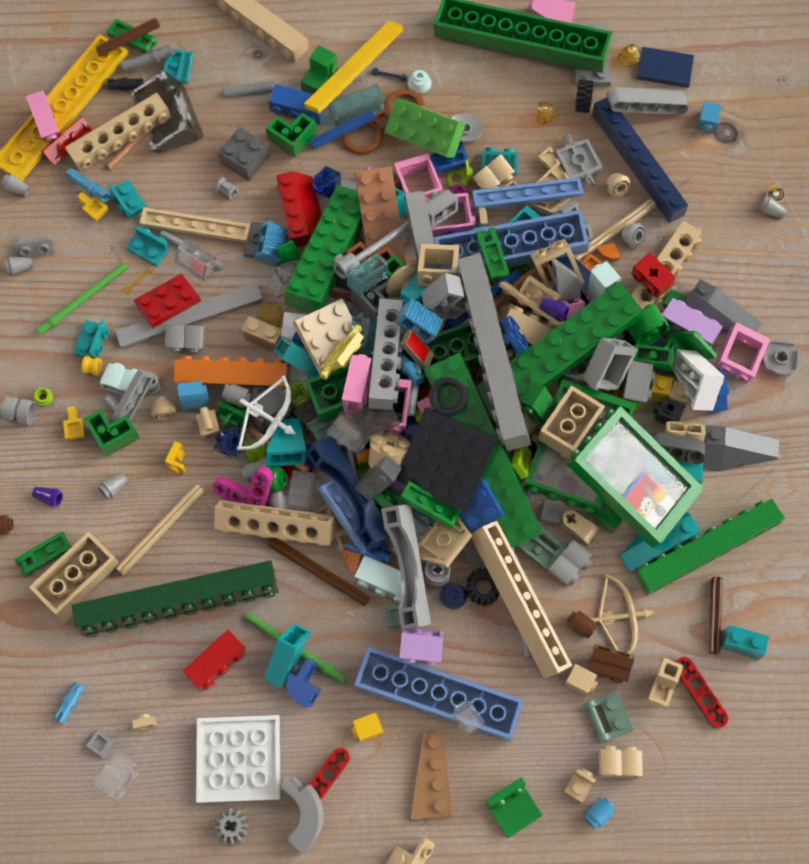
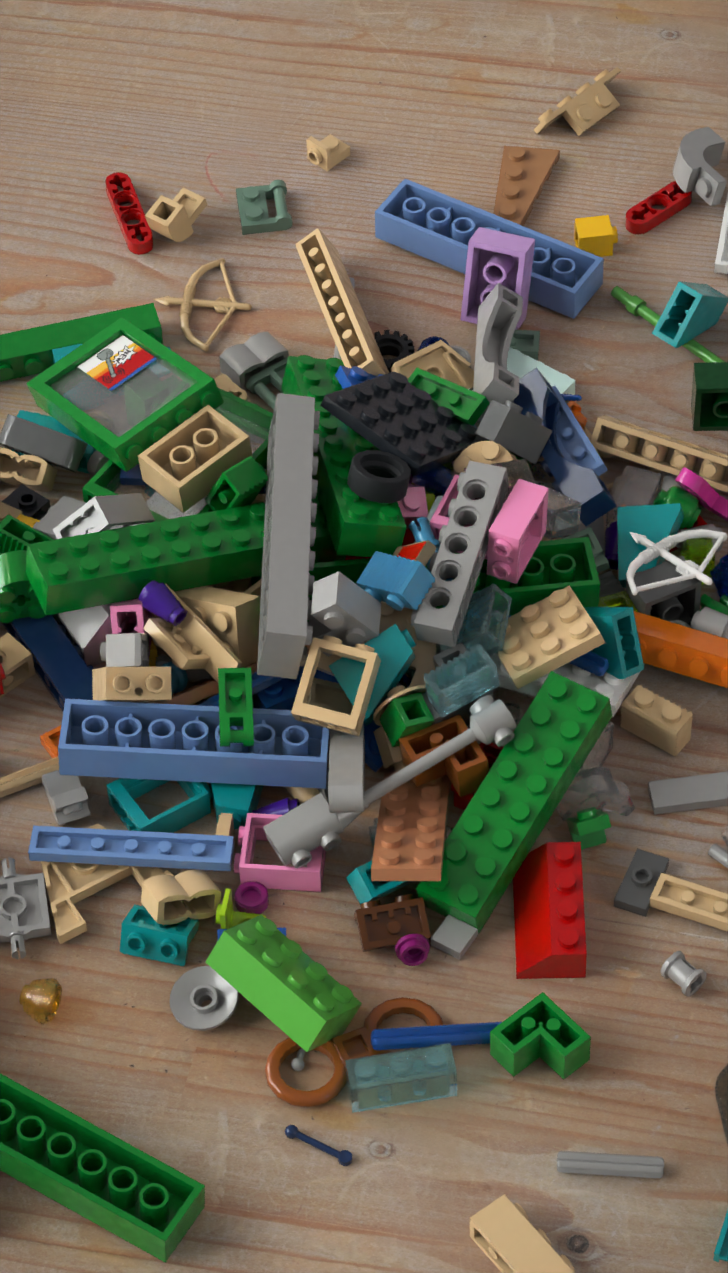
camera: 165 degrees left, 20 degrees down
dark grey brick [218,127,270,181] -> none
dark azure brick [255,221,288,266] -> none
clear yellow brick [256,302,284,328] -> none
reddish brown axle [268,537,370,606] -> none
blue brick [269,84,327,125] -> none
blue brick [286,659,322,708] -> none
green brick [301,45,338,94] -> none
yellow tile [304,21,403,114] -> none
clear blue brick [313,166,341,198] -> none
light yellow plate [320,325,363,380] -> none
bright pink window [394,153,443,198] -> none
light aqua cone [408,70,431,94] -> none
clear brick [452,701,484,737] -> none
green bracket [485,777,542,838] -> none
blue plate [499,316,528,355] -> none
tan brick [565,664,598,696] -> none
reddish brown brick [566,610,597,639] -> none
dark azure brick [584,798,615,830] -> none
light aqua brick [586,261,621,302] -> none
reddish brown brick [588,644,634,683] -> none
orange tile [596,242,621,261] -> none
tan brick [598,746,642,779] -> none
reddish brown axle [709,576,723,655] -> none
teal brick [721,624,769,660] -> none

